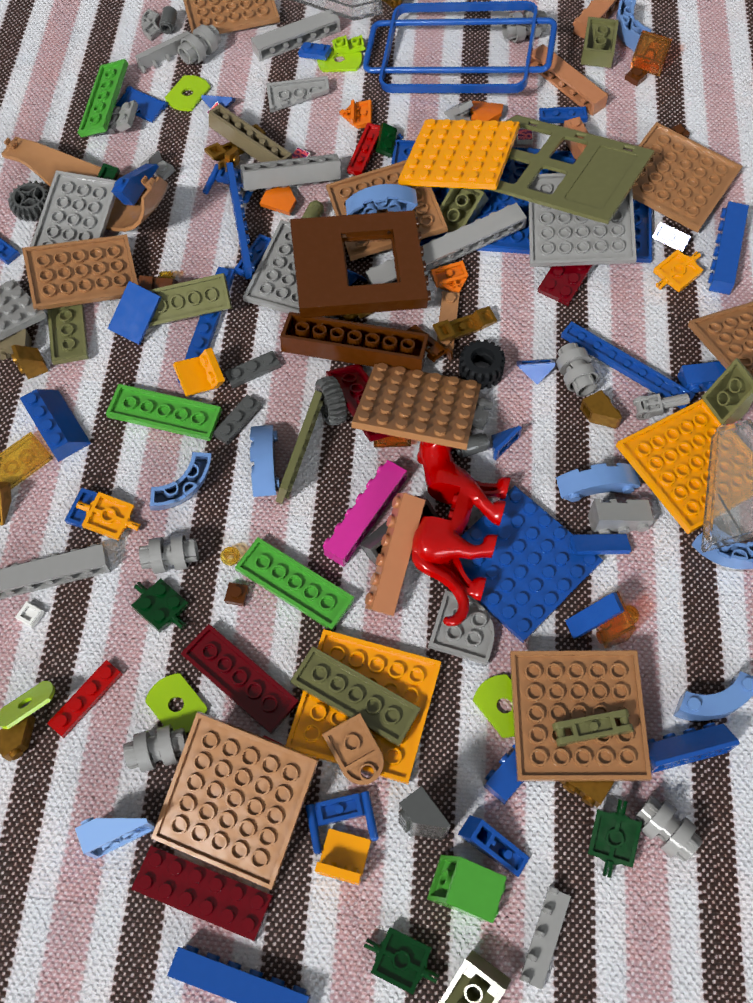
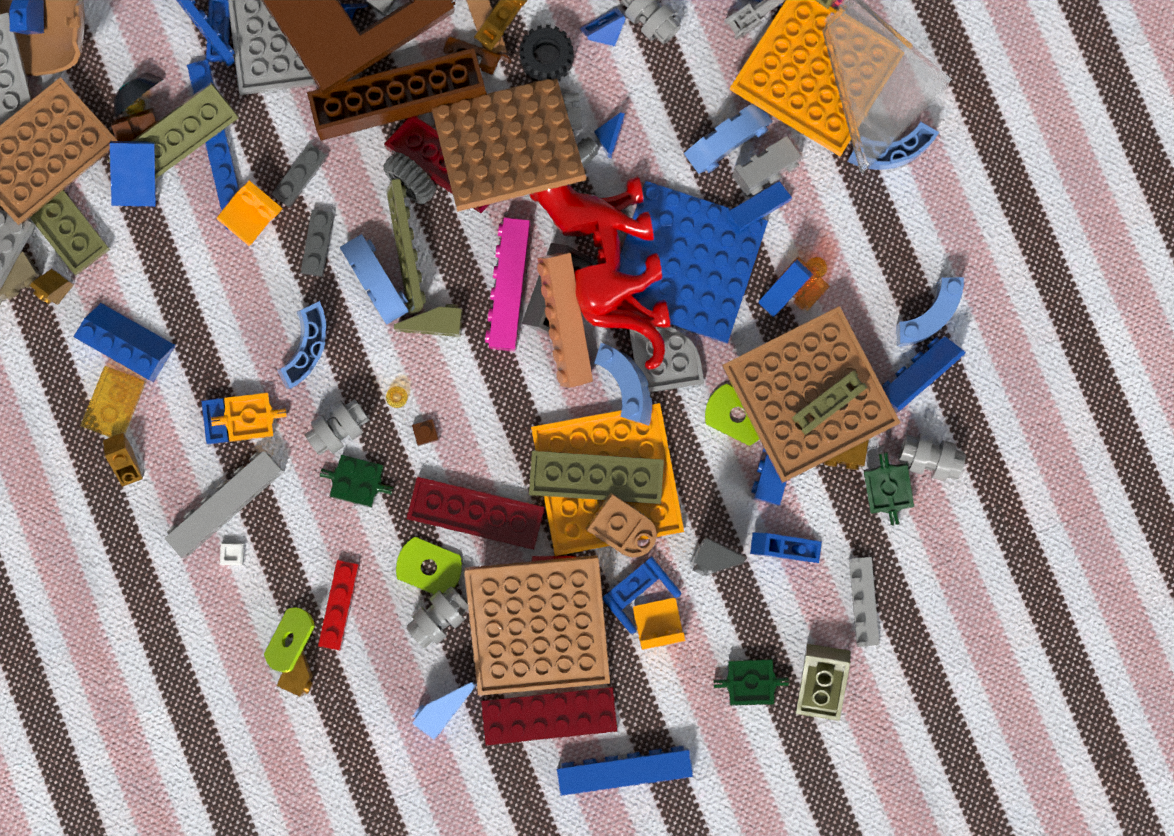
camera: 25 degrees left, 20 degrees up
bright green plate [106,384,222,441] -> none
bright green plate [235,537,355,631] -> none
bright green slope [427,855,507,923] -> none
pearl gold slope [580,390,622,429] -> none
none -> black piece [113,73,163,117]
none -> olive slope [394,304,463,337]
none -> medium blue brick [594,343,652,426]

